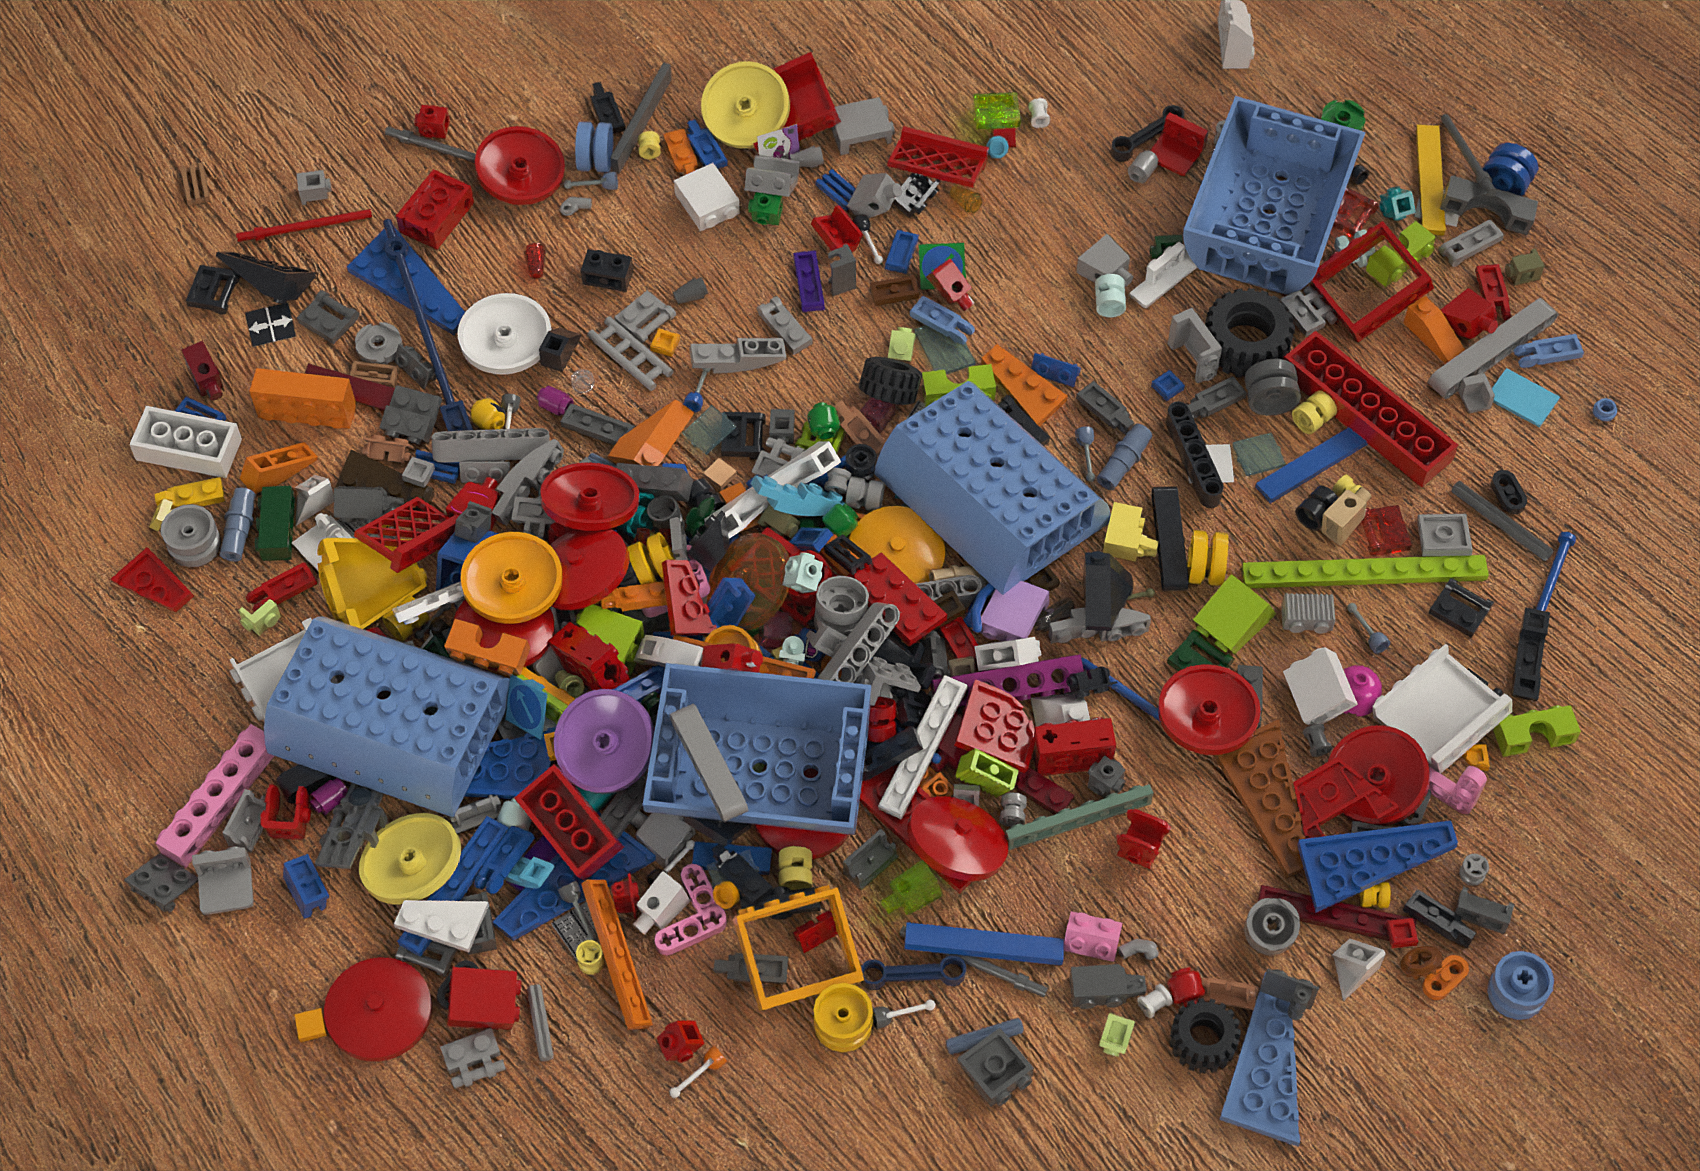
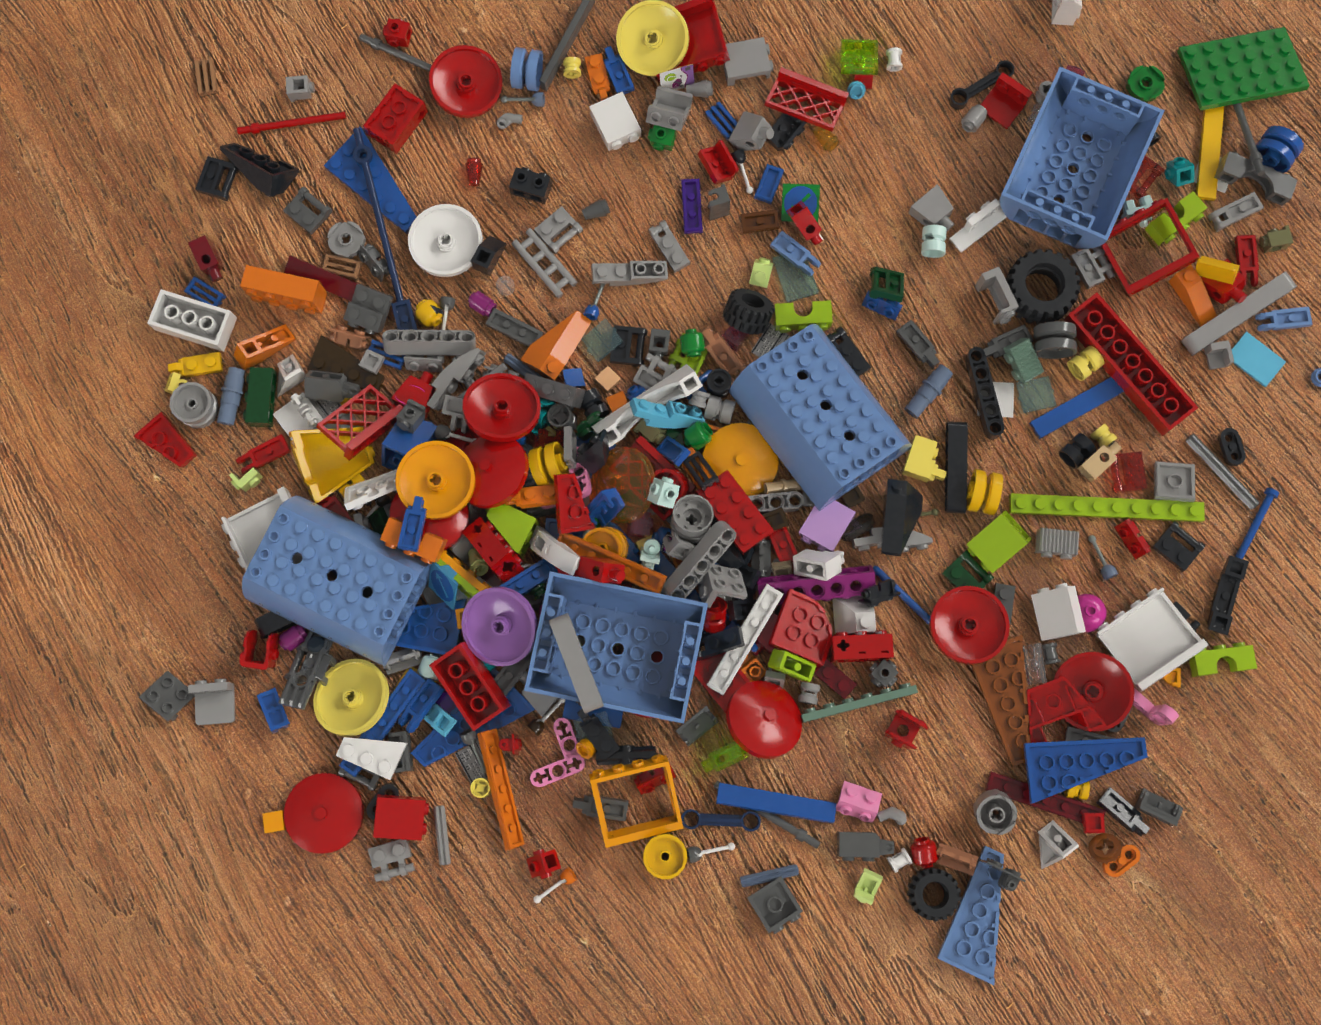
camera: 10 degrees right, 20 degrees up
bright pink brick [156,724,274,868] -> none
light grey hinge [222,789,266,853] -> none
black sticker [245,303,296,347] -> none
black hinge [591,81,626,134] -> none
white torso [633,871,691,935] -> none
light orange tile [650,328,680,357] -> none
light yellow wheel [779,846,812,890] -> none
blue piece [964,583,996,633] -> none
orange wing [981,344,1068,427] -> none
hinge [1075,426,1095,482] -> none
dark green bracket [1149,235,1183,259] -> none
blue tile [1151,370,1185,401] -> none
light grey wheel [1459,853,1489,886] -> none
medium blue wheel [1487,951,1554,1020] -> none
none -> blue hinge [397,496,427,552]
none -> dark green plate [869,267,904,302]
none -> sand green brick [1003,338,1044,383]
none -> clear plate [1023,643,1047,685]
none -> red hinge [1114,518,1151,560]
none -> green plate [1177,27,1310,111]
none -> yellow panel [1195,256,1240,285]

